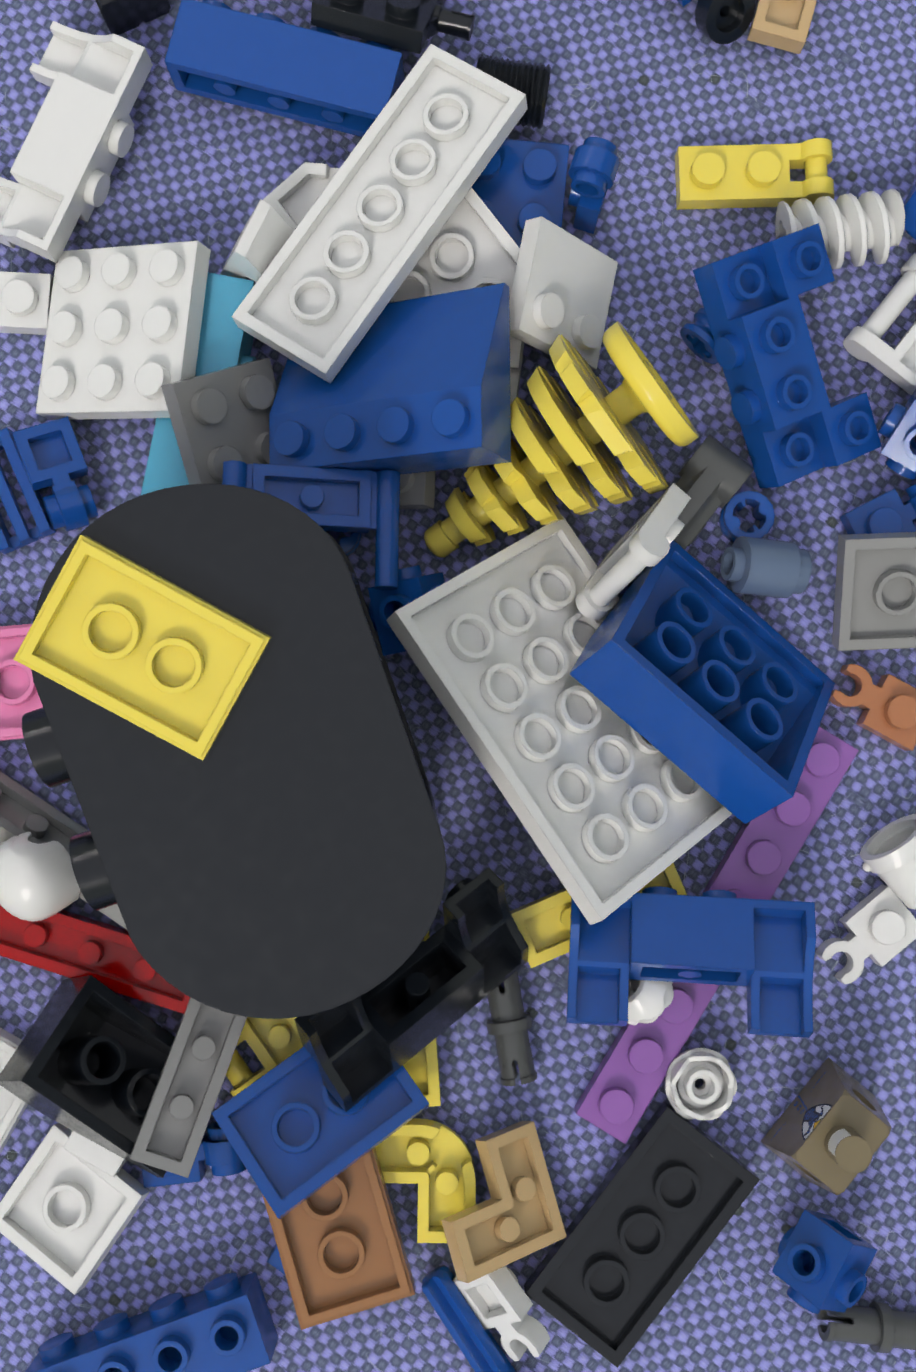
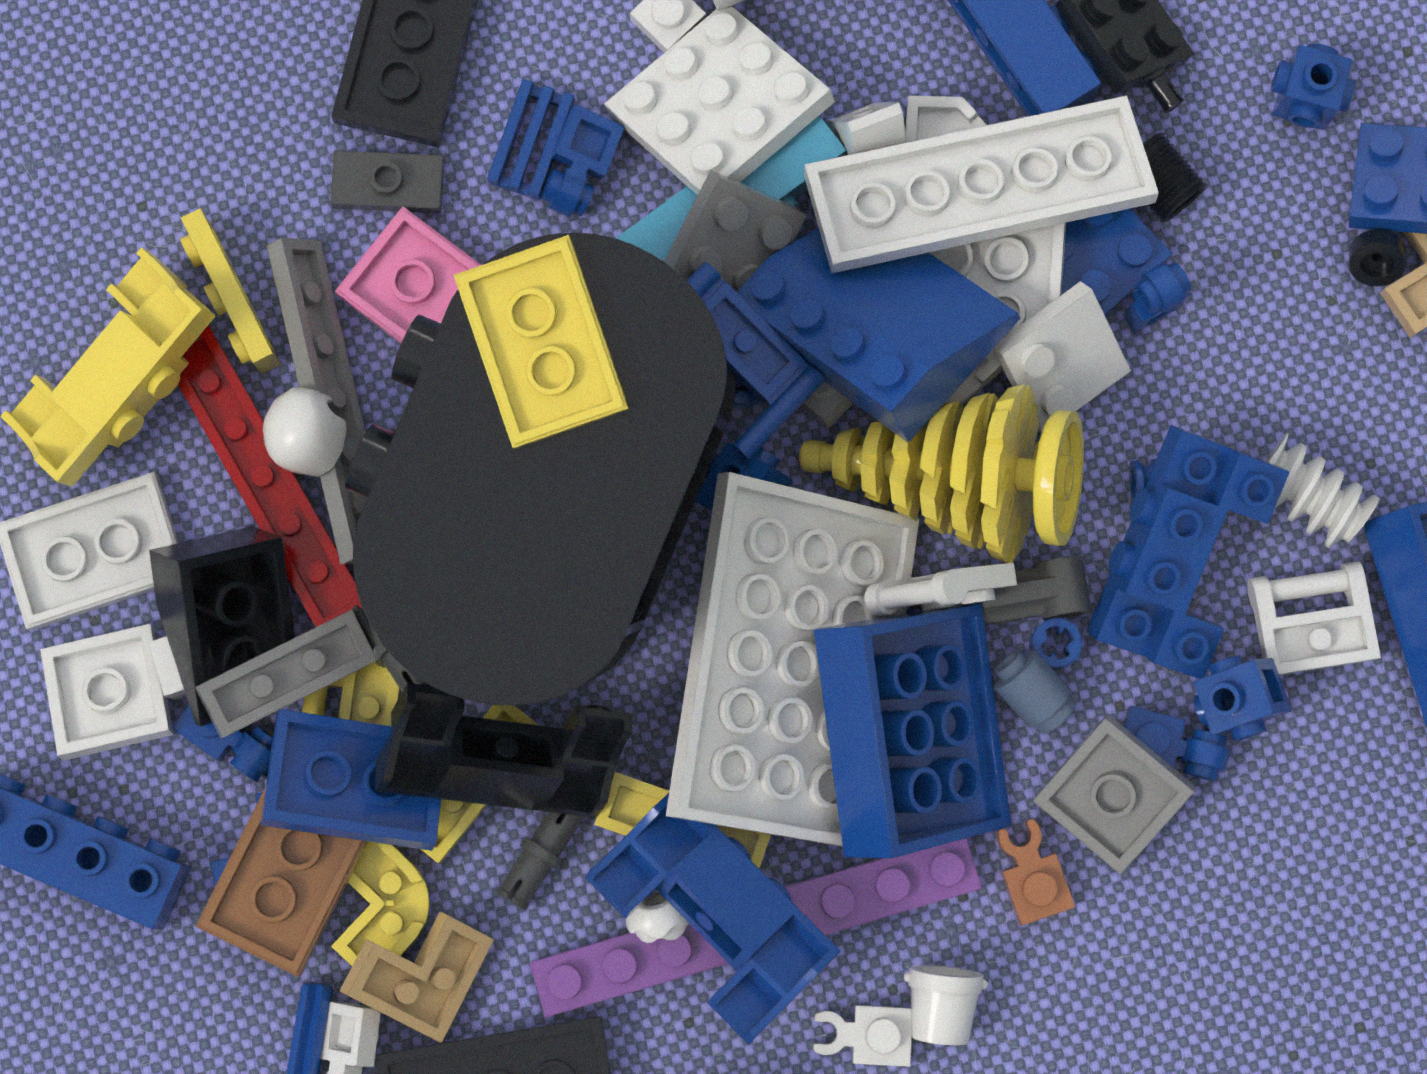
camera: 40 degrees right, 5 degrees down
white plate [665,1048,737,1120] -> none
light yellow plate [675,138,834,210] -> none

